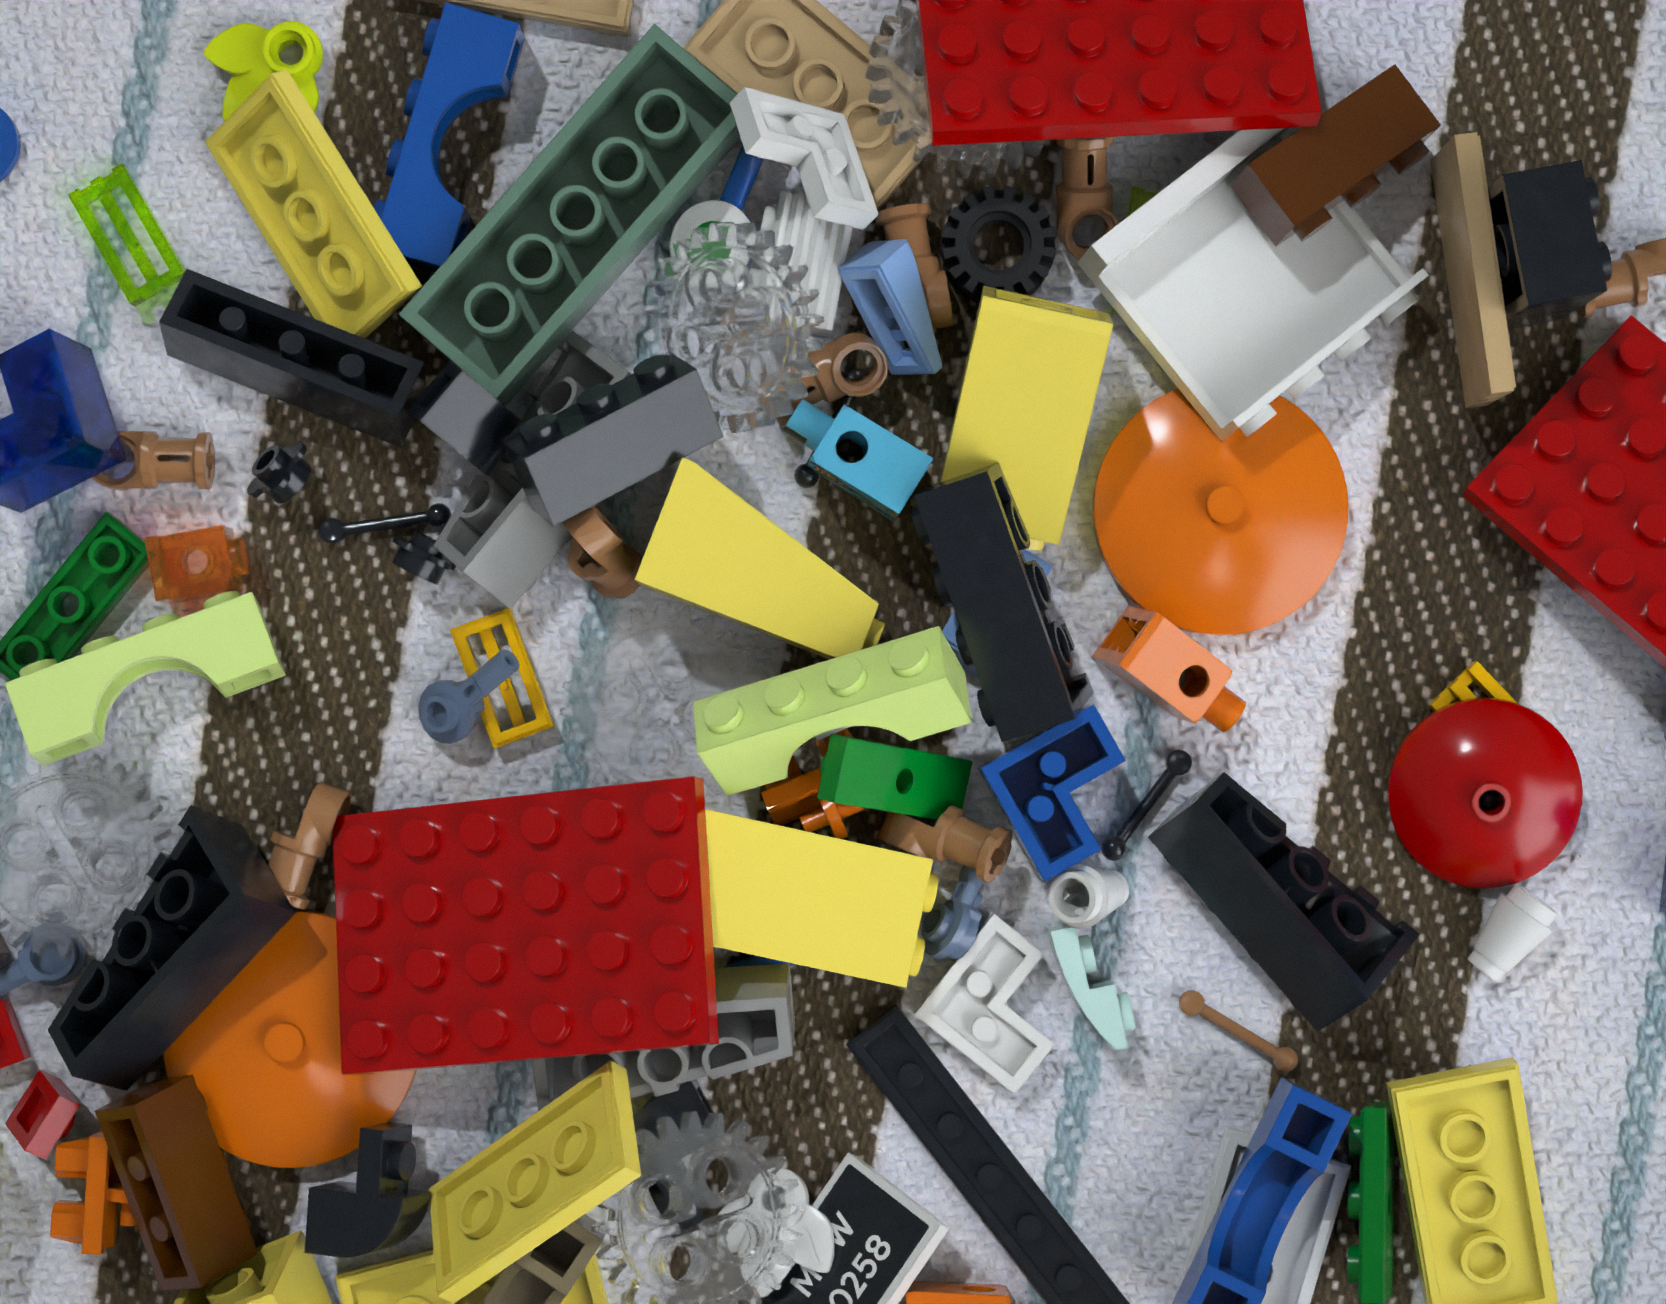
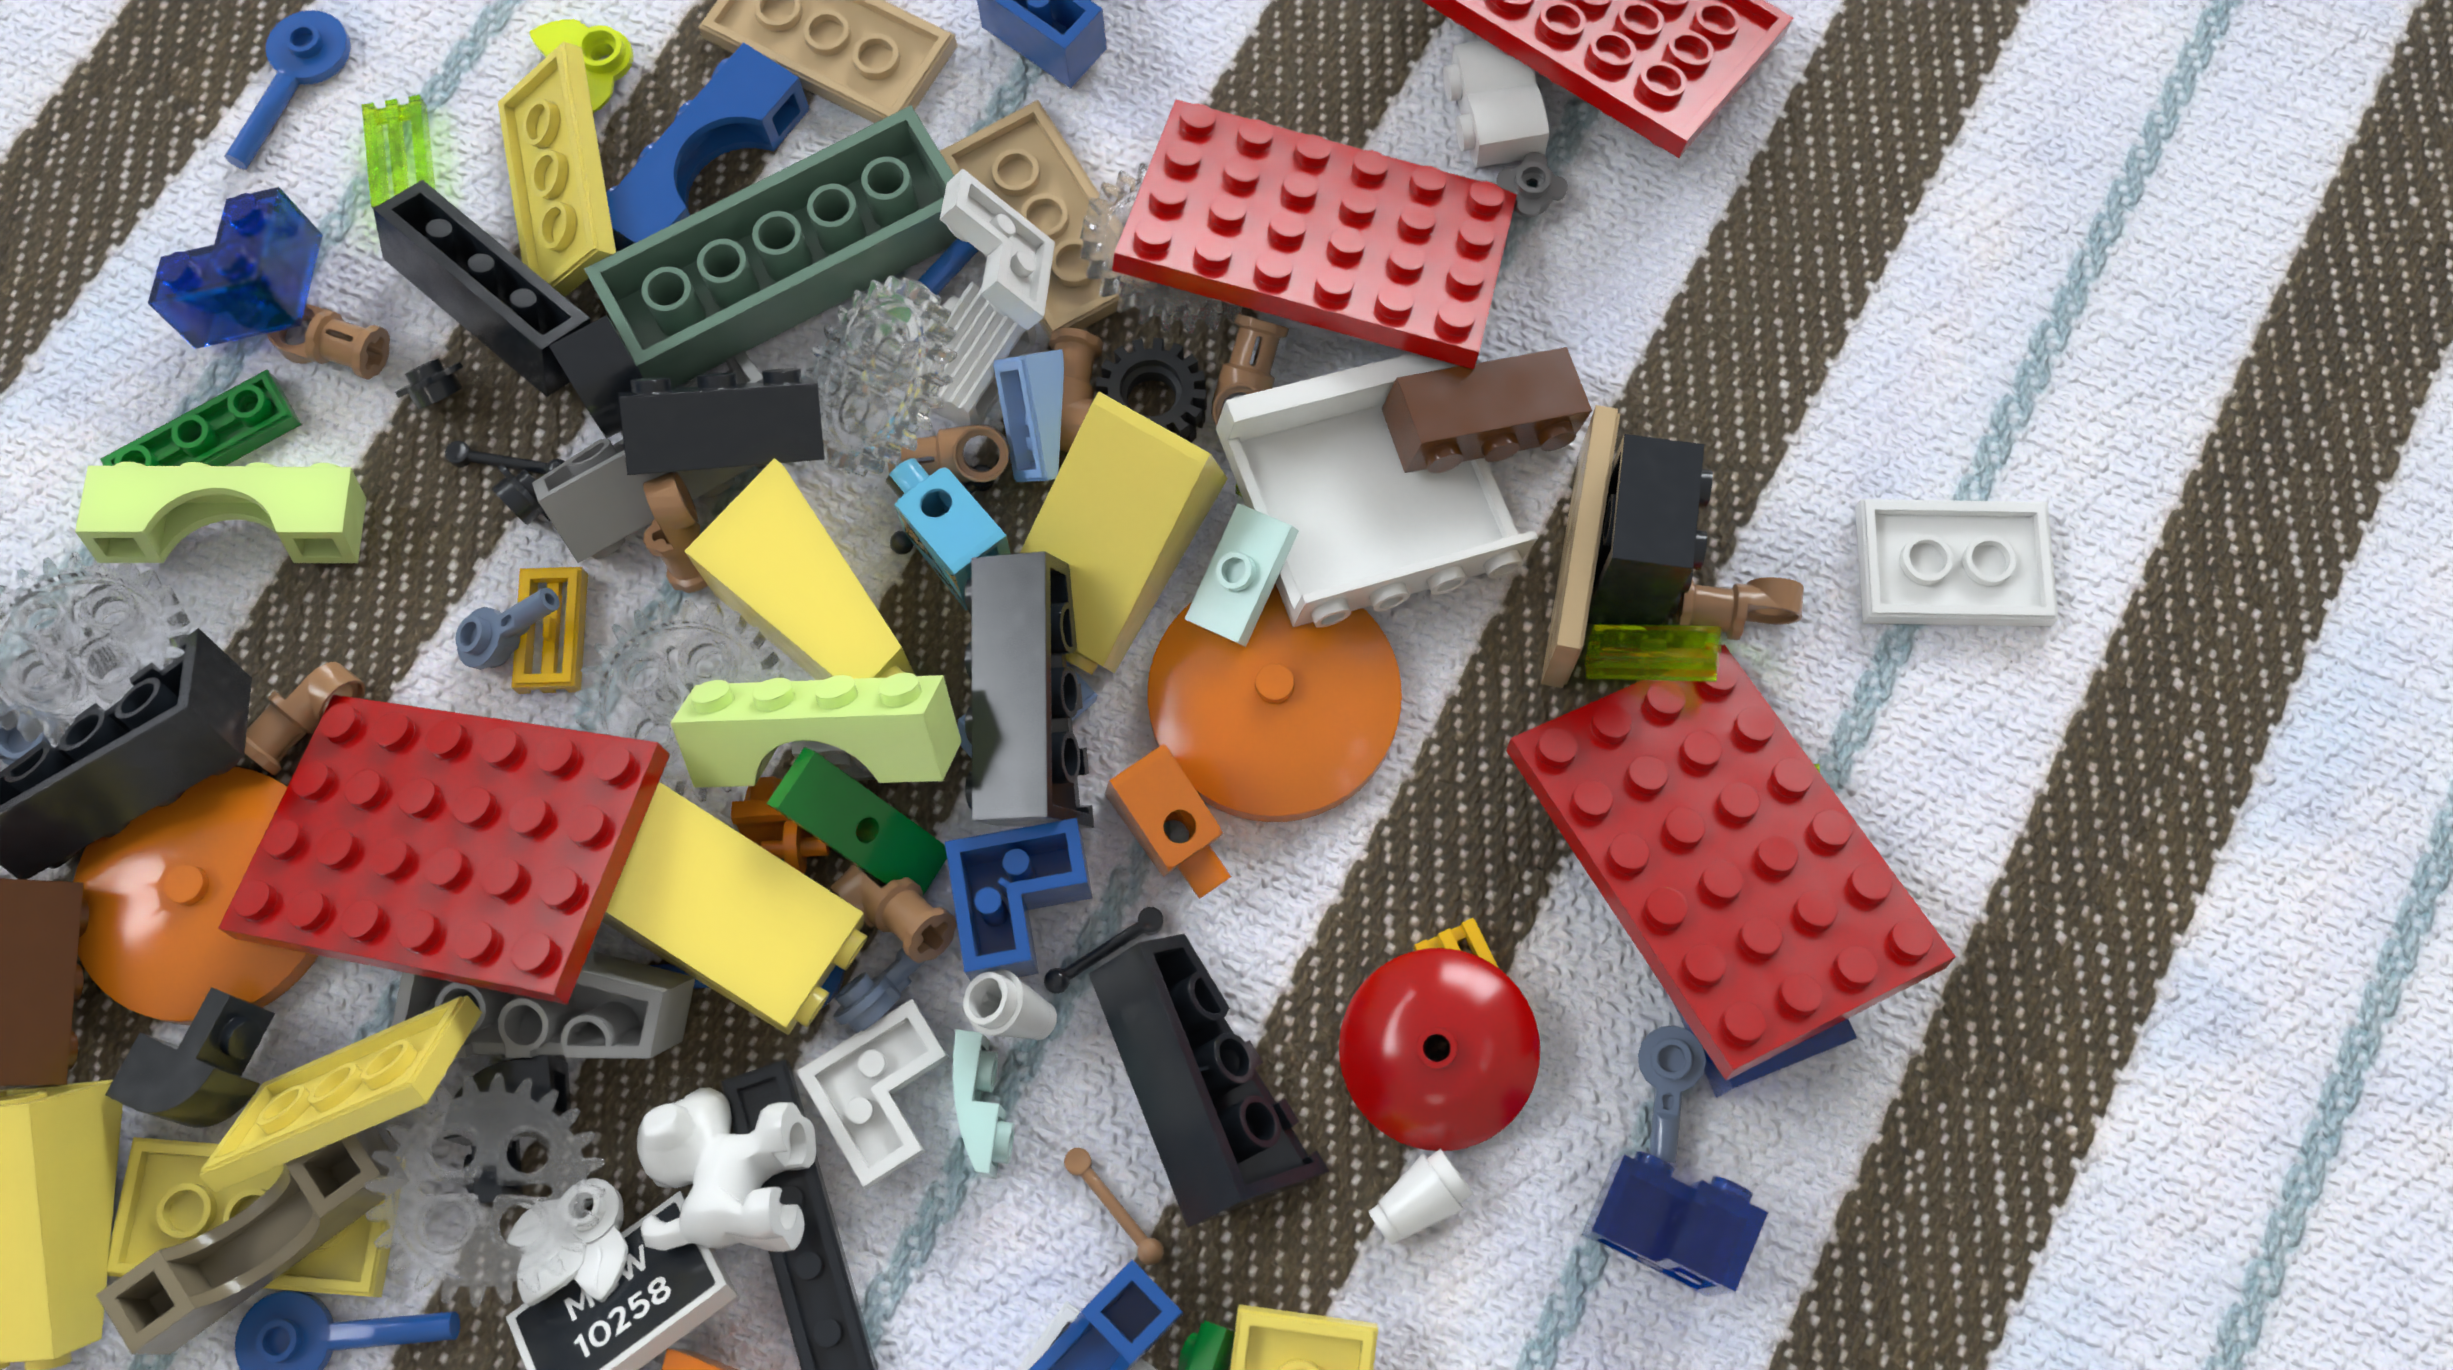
camera: 20 degrees right, 15 degrees down
clear orange brick [145,525,250,604] -> none
none -> white animal [637,1088,817,1252]
none -> light aqua plate [1184,503,1299,647]
none -> clear neon green tile [1585,624,1722,682]

